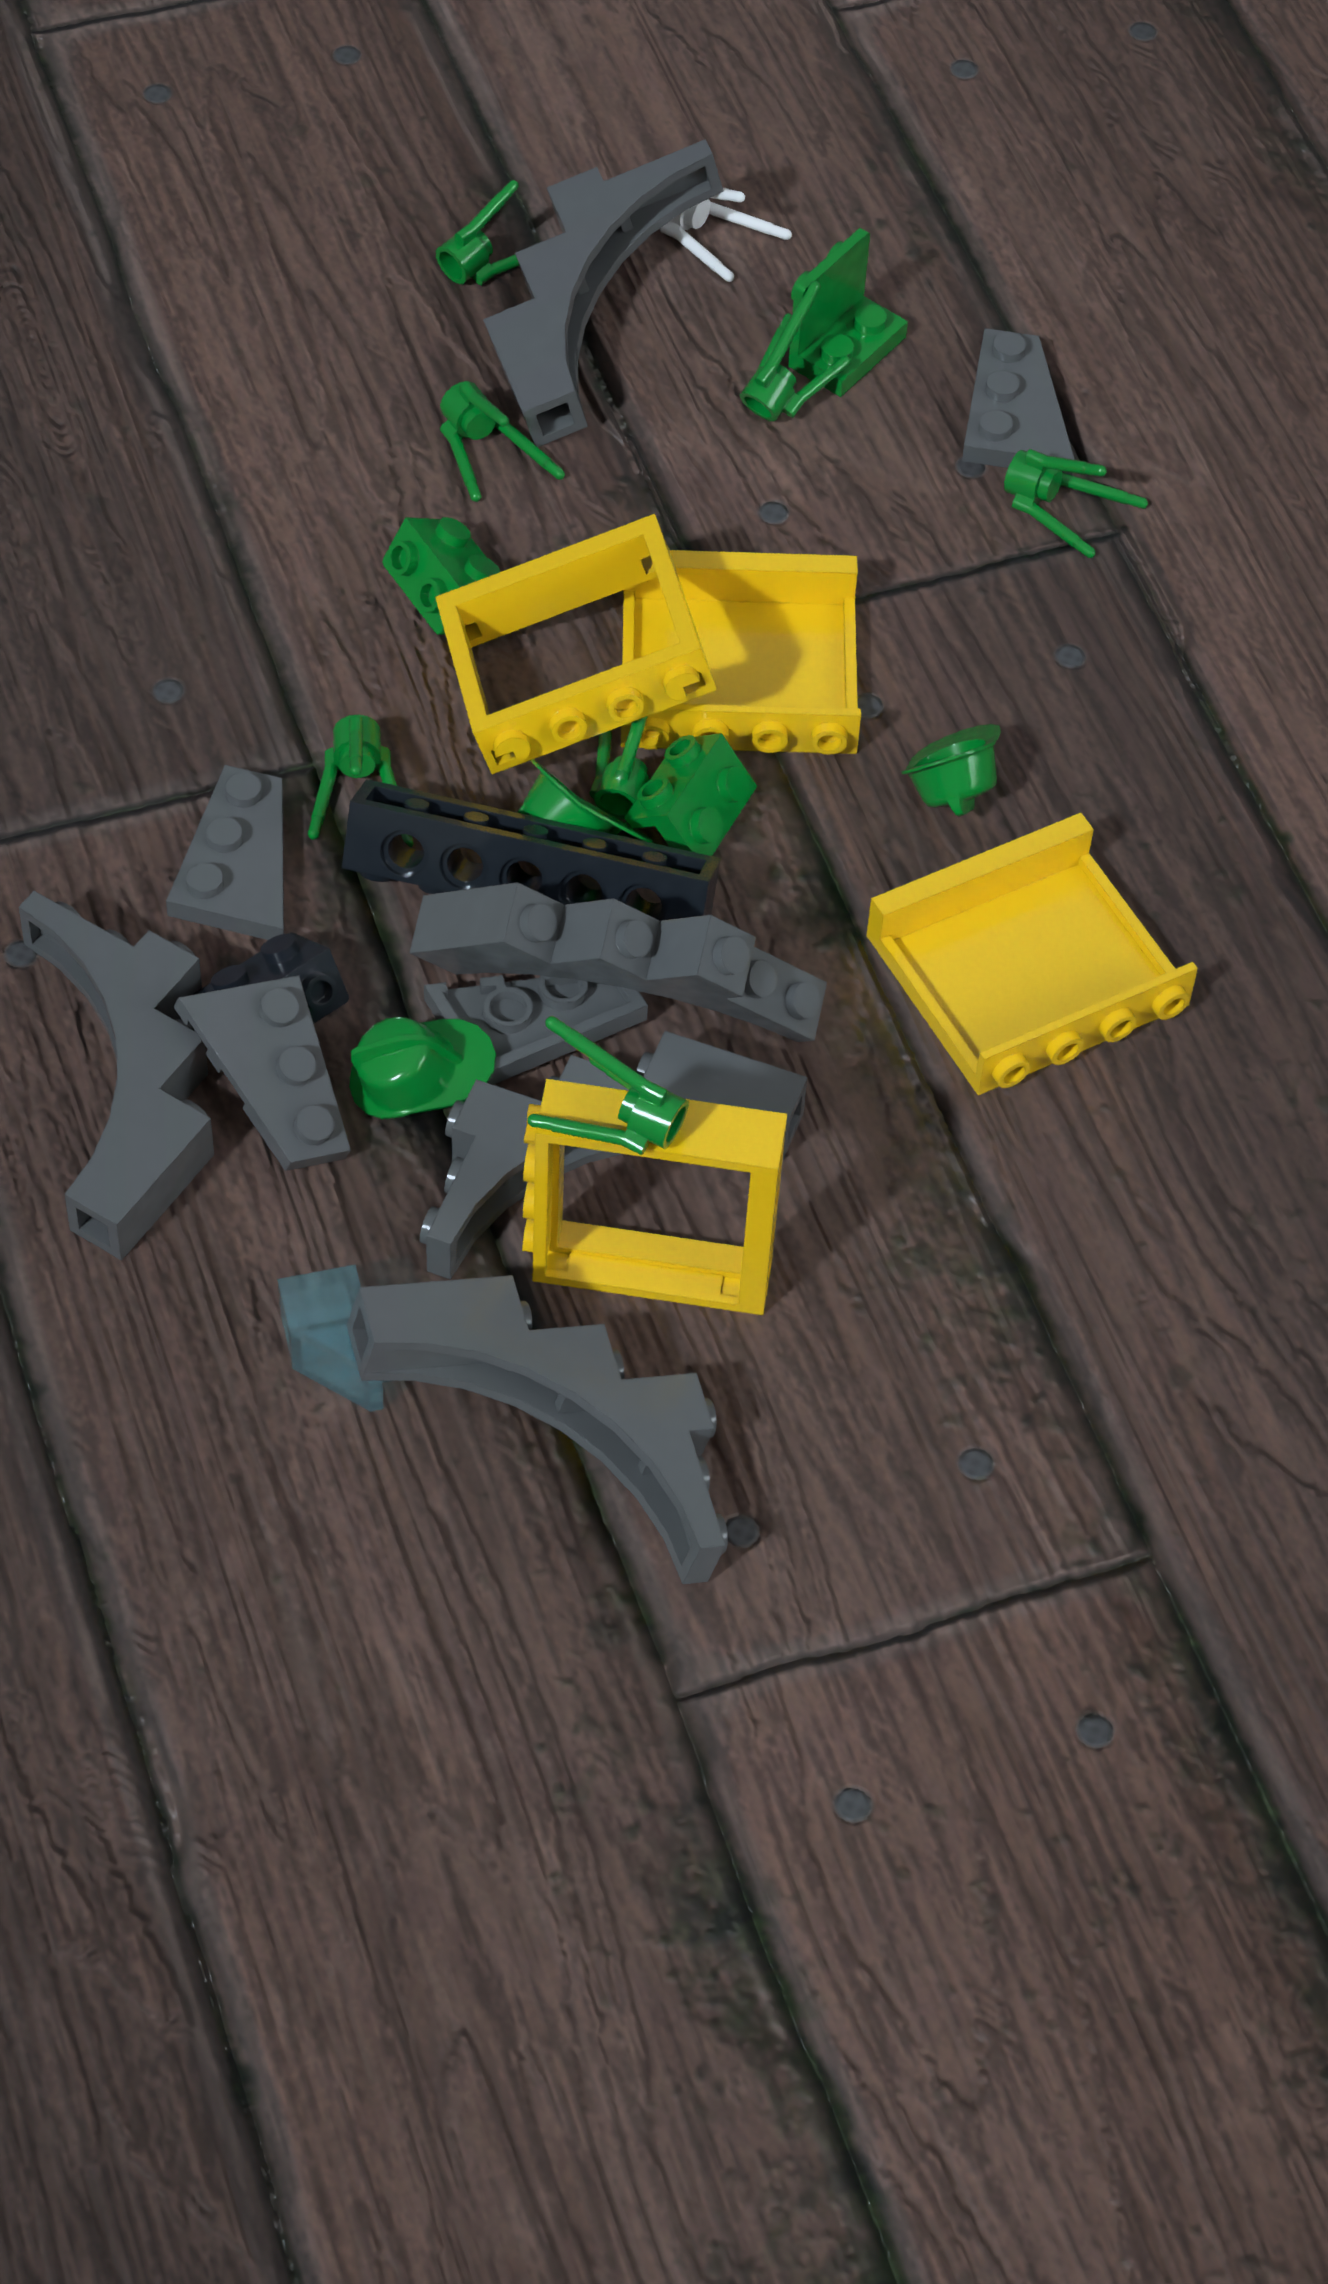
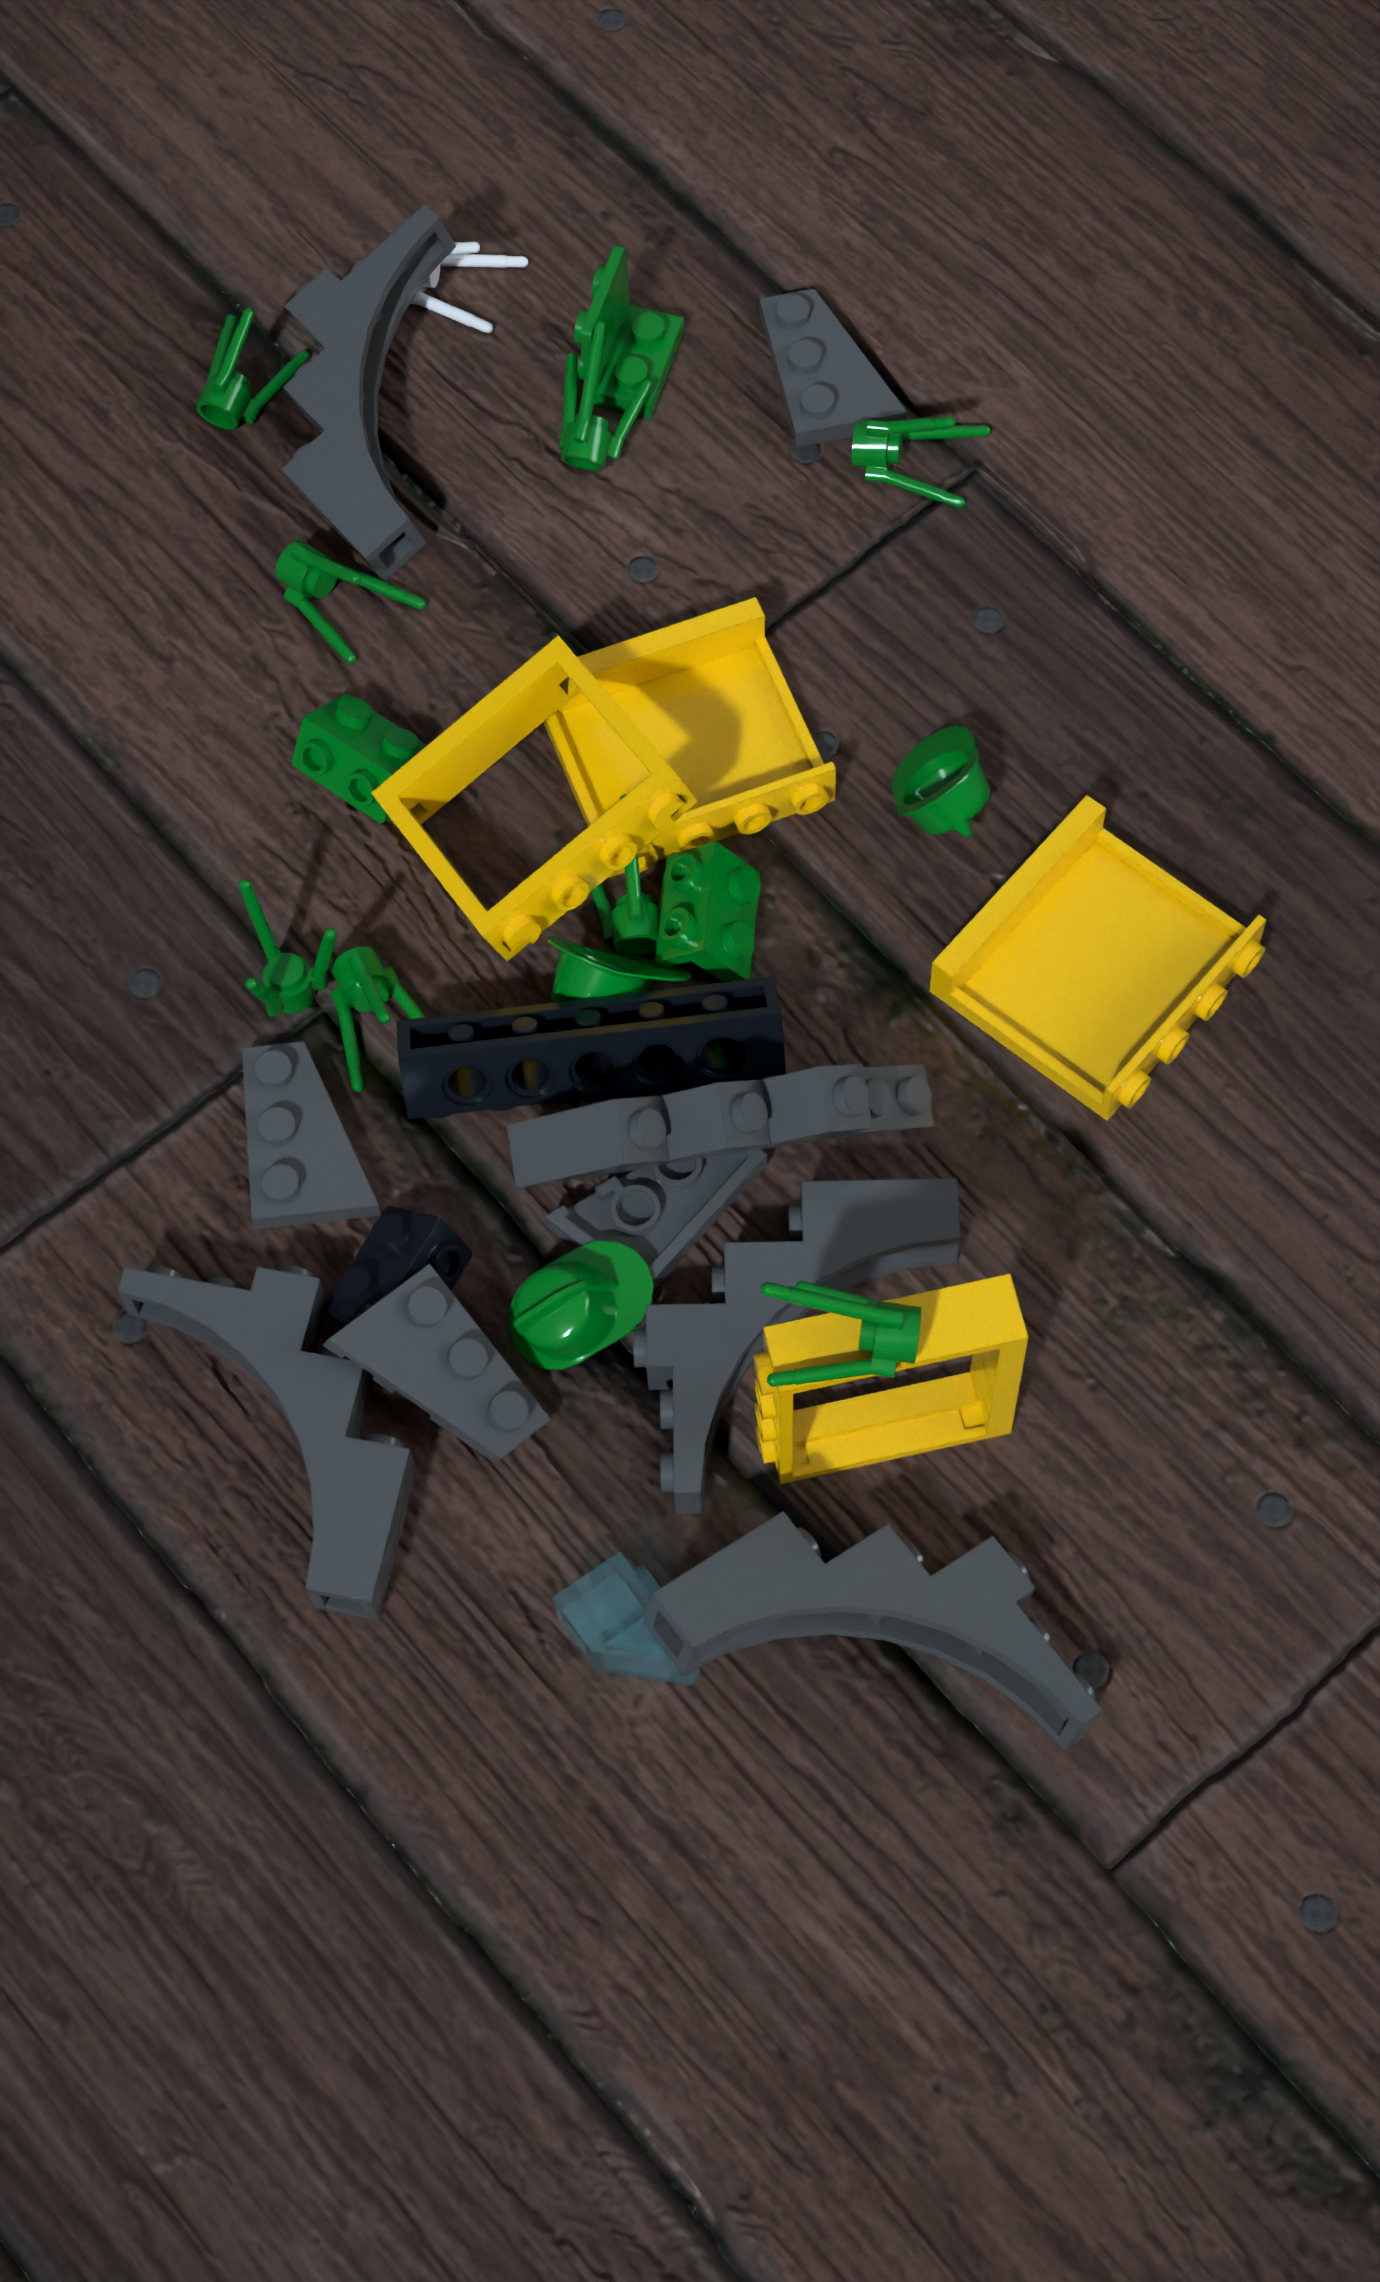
camera: 15 degrees left, 10 degrees up
none -> green plant [239,879,337,1016]

